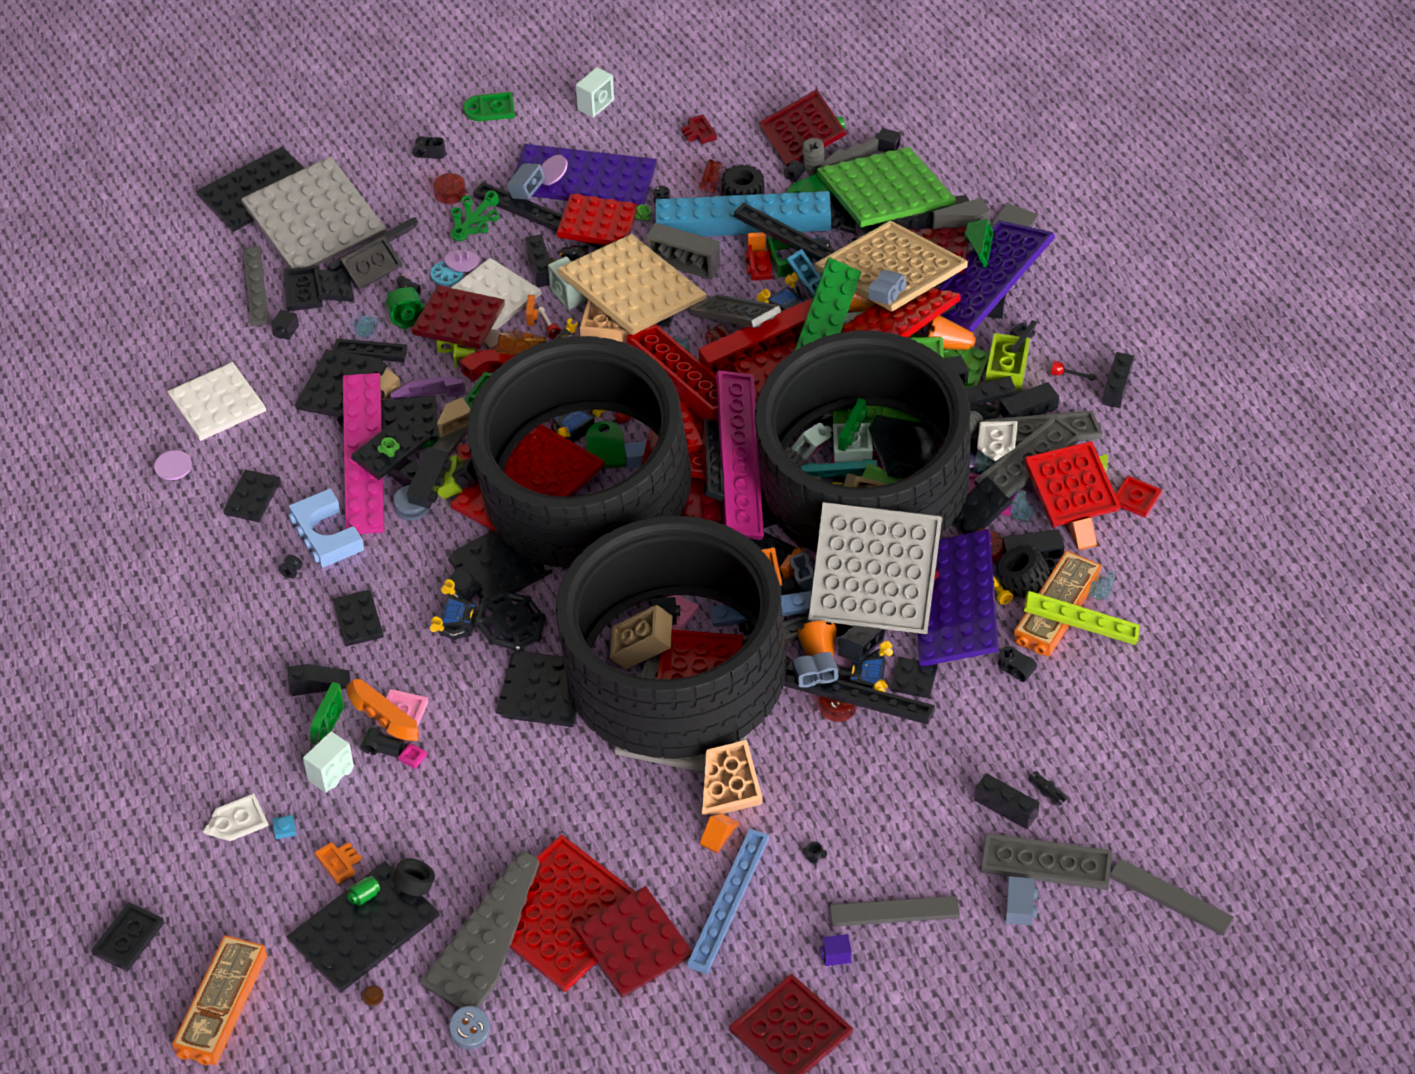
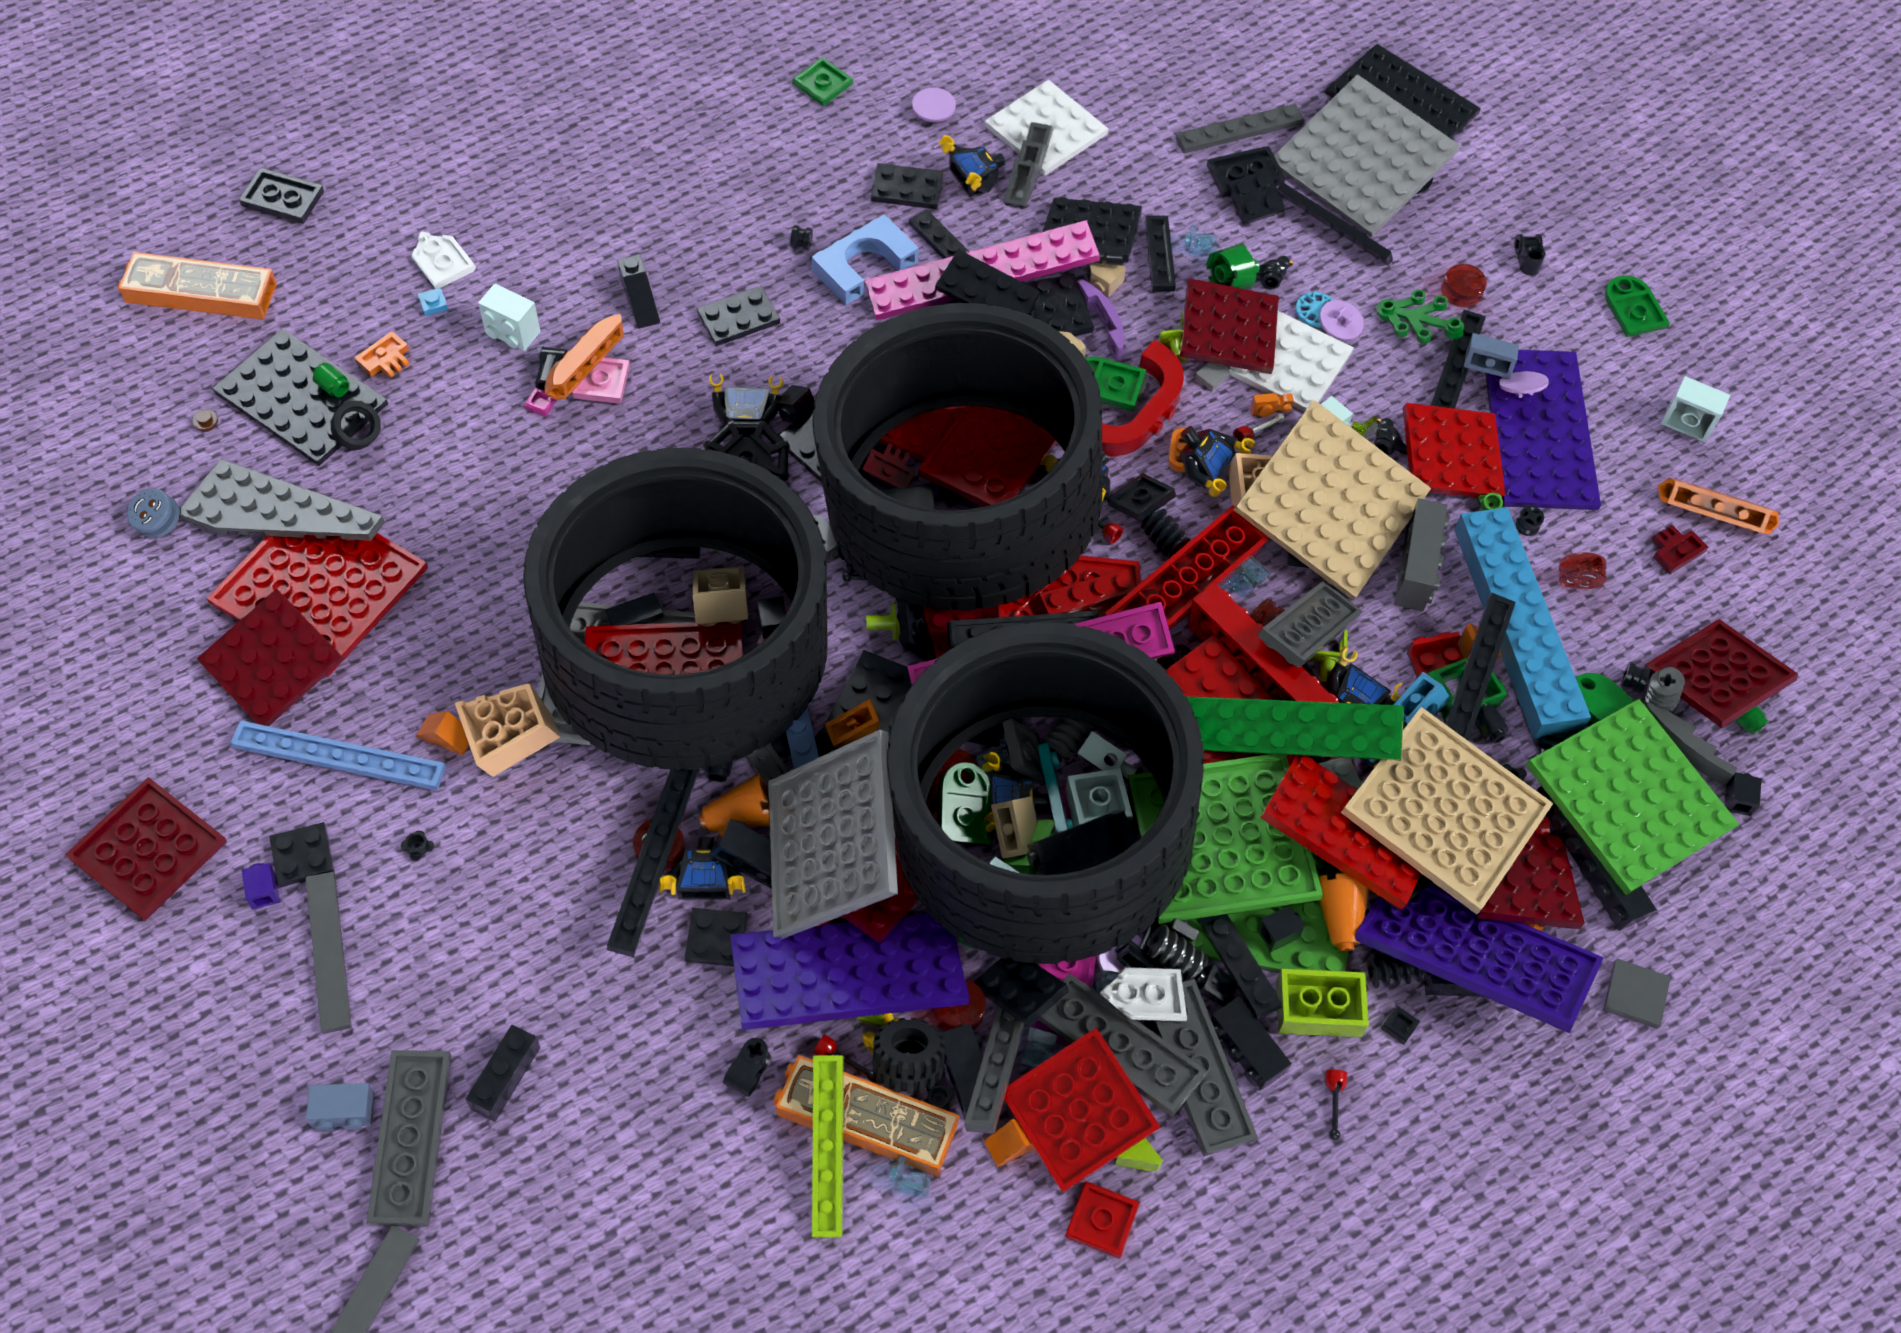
camera: 75 degrees right, 10 degrees up
black brick [271,309,299,340] -> none
green tile [310,682,345,745] -> none
black plate [339,235,403,290] -> none
bright green plate [377,437,400,457] -> none
clear orange slope [496,329,547,356] -> none
black brick [525,234,551,288] -> none
black tyre [721,164,764,196] -> none
sand blue brick [793,652,838,687] -> none
green plate [838,398,868,452] -> none
sand blue brick [868,269,906,305] -> none
dark grey slope [932,198,990,229] -> none
green slope [964,219,994,267] -> none
black piece [1010,320,1037,355] -> none
black pin [1028,771,1067,806] -> none
black brick [1102,352,1134,408] -> none
none -> black plate [269,822,335,887]
none -> green tile [792,57,854,106]
none -> hinge [813,1034,877,1081]
none -> black plate [909,209,970,259]
none -> torso [939,135,1005,197]
none -> dark grey plate [964,1006,1024,1134]
none -> dark grey slope [1004,122,1054,207]
none -> black piece [1367,953,1430,989]
none -> orange brick [1657,478,1779,535]

